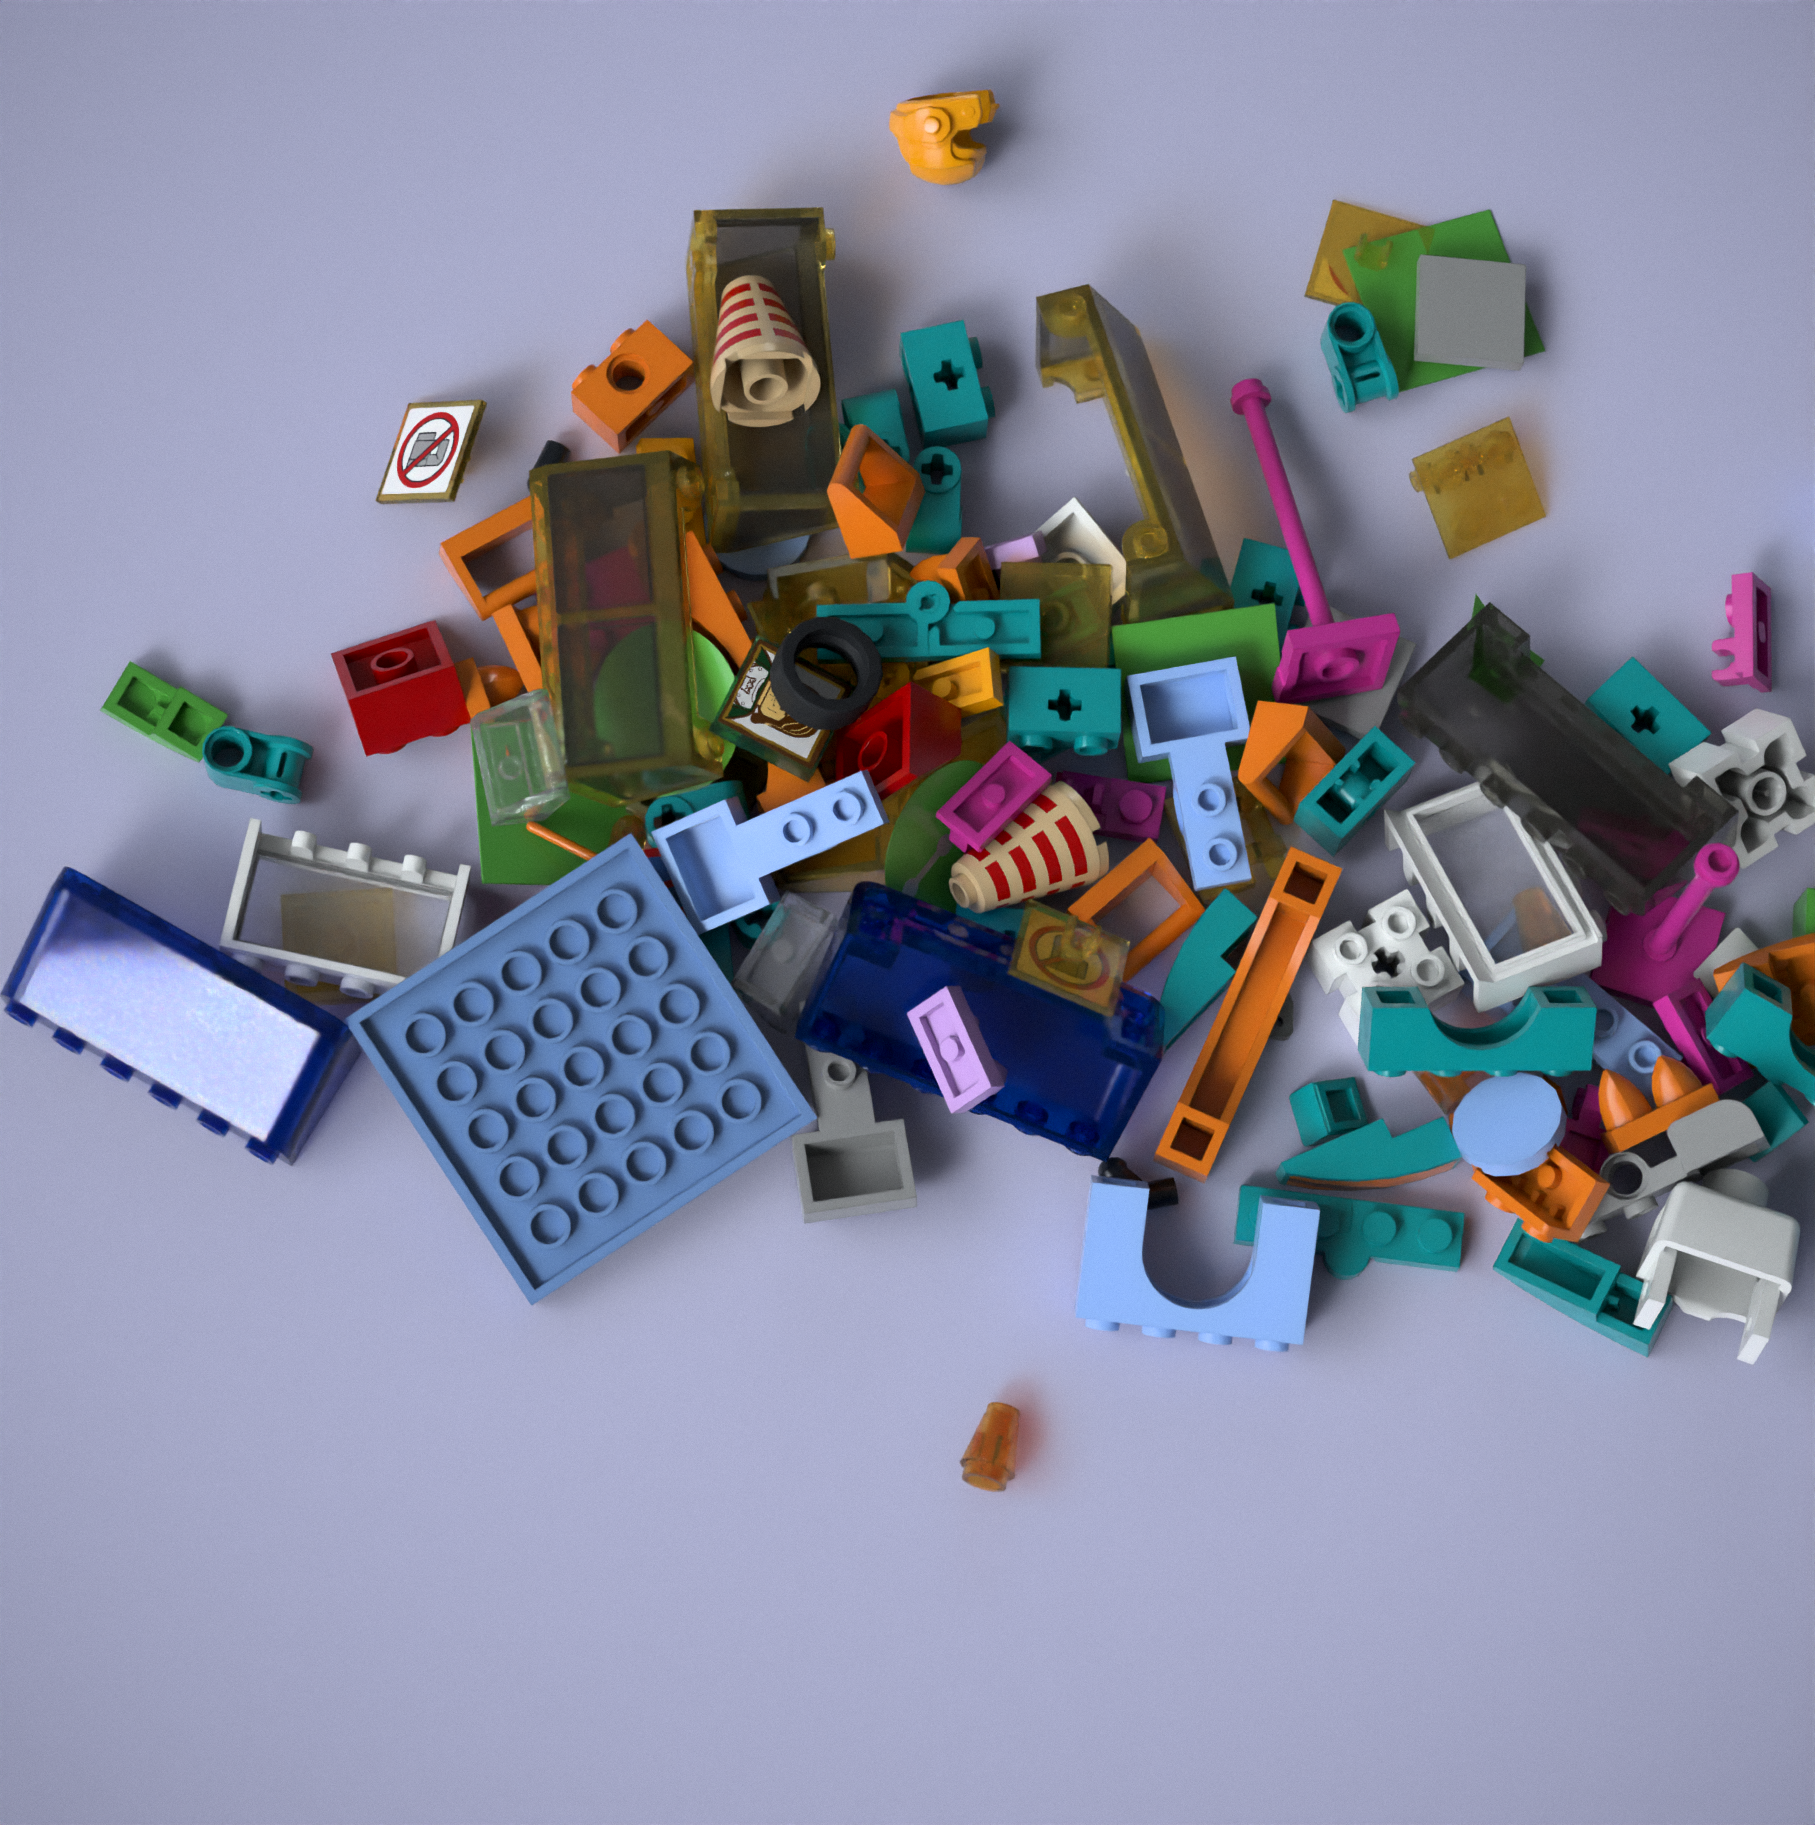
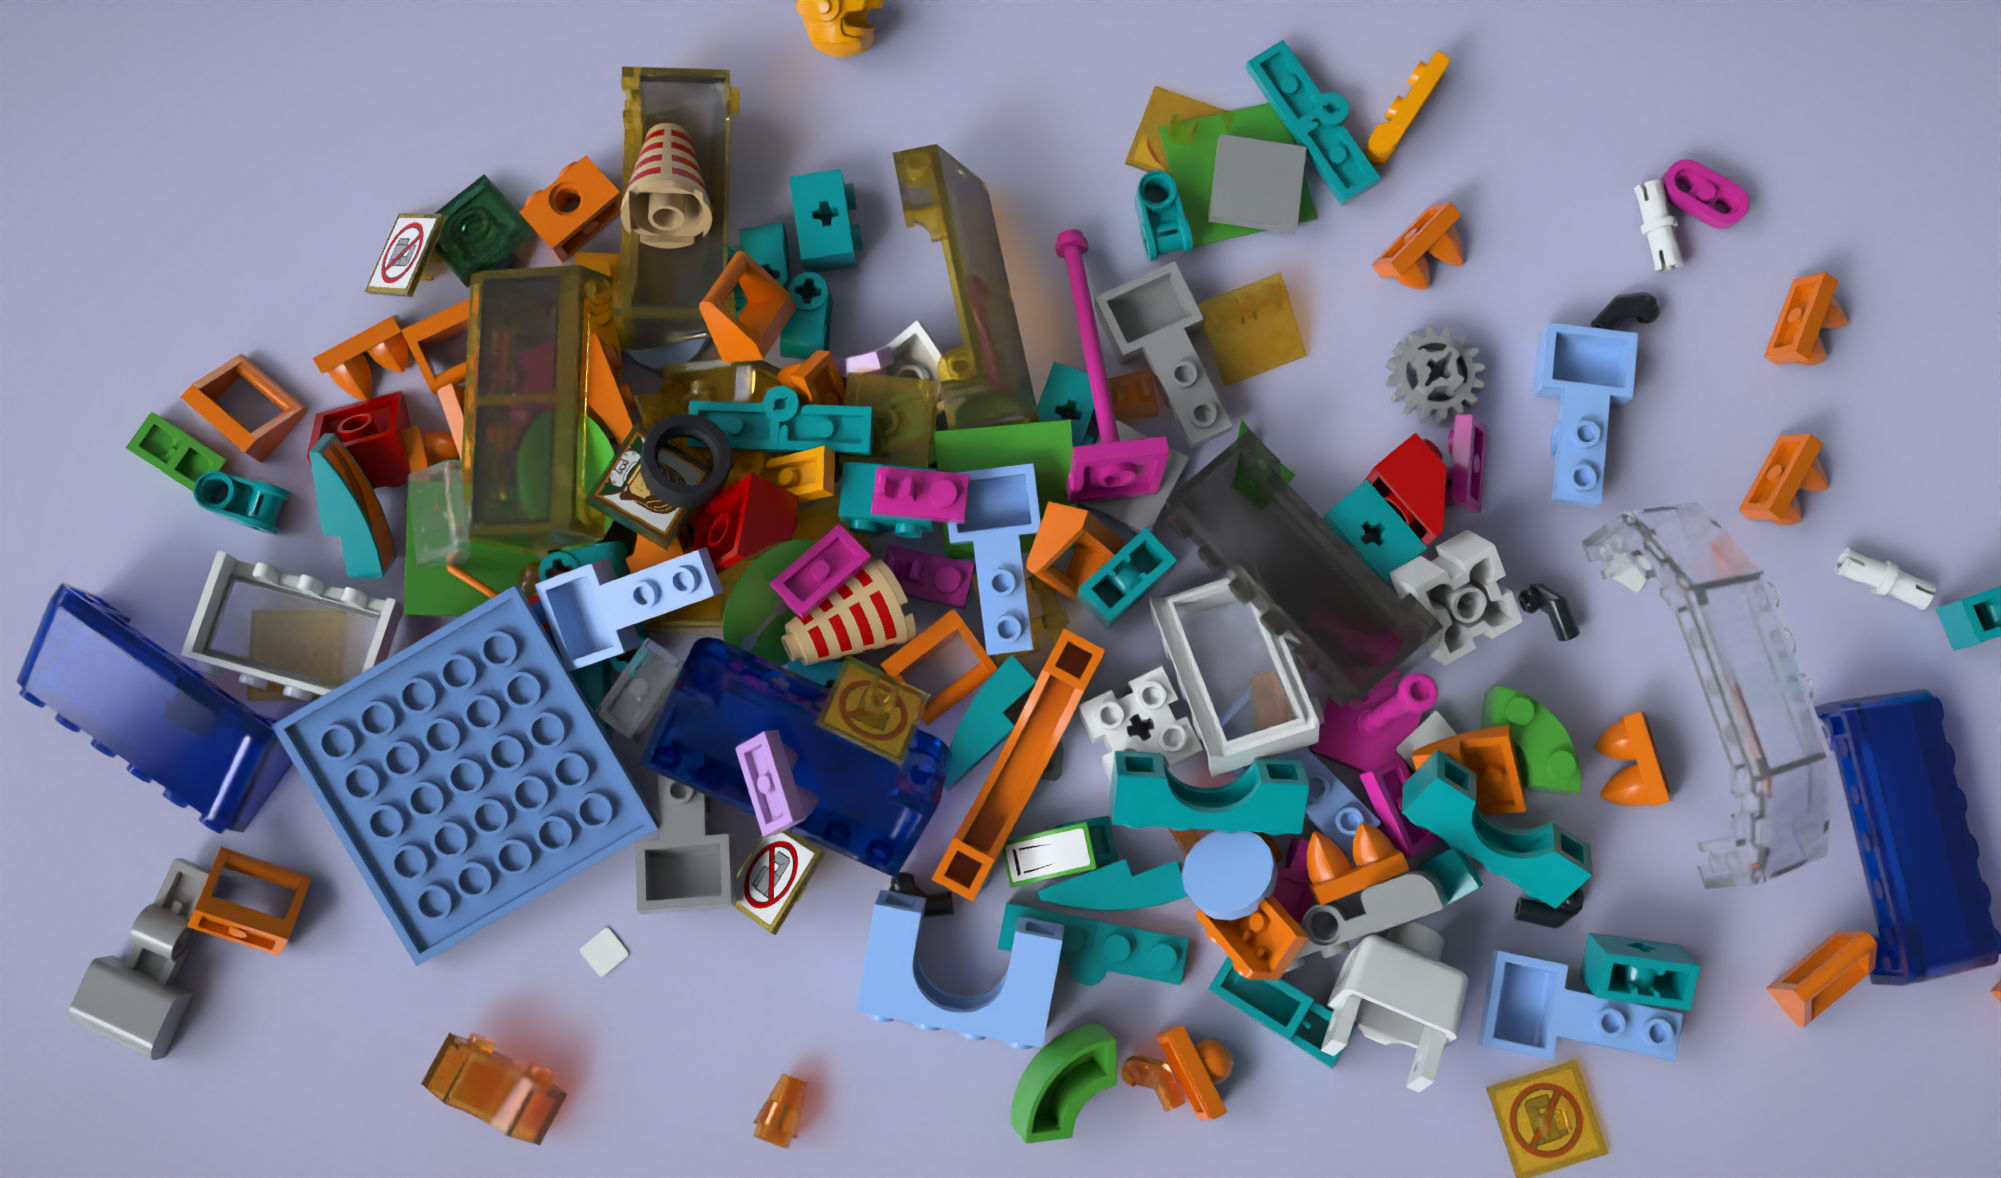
camera: 15 degrees right, 5 degrees up
none -> light grey plate [68,858,223,1060]
none -> orange tile [180,354,307,463]
none -> orange tile [187,847,312,956]
none -> teal slope [309,433,396,578]
none -> orange tile [312,314,409,401]
none -> clear orange brick [421,1032,568,1145]
none -> clear green tile [427,174,536,288]
none -> white sticker [580,927,629,977]
none -> piece [735,829,826,936]
none -> dark pink plate [871,466,969,524]
none -> white slope [1003,822,1099,888]
none -> bright green brick [1010,1022,1117,1144]
none -> light grey plate [1094,261,1233,449]
none -> clear orange tile [1107,369,1159,423]
none -> clear orange arm [1121,1055,1186,1112]
none -> orange tile [1156,1024,1234,1121]
none -> teal hinge [1245,40,1381,207]
none -> red slope [1363,432,1447,547]
none -> light orange hinge [1364,50,1451,167]
none -> orange tile [1371,202,1464,289]
none -> light grey gear [1385,326,1485,424]

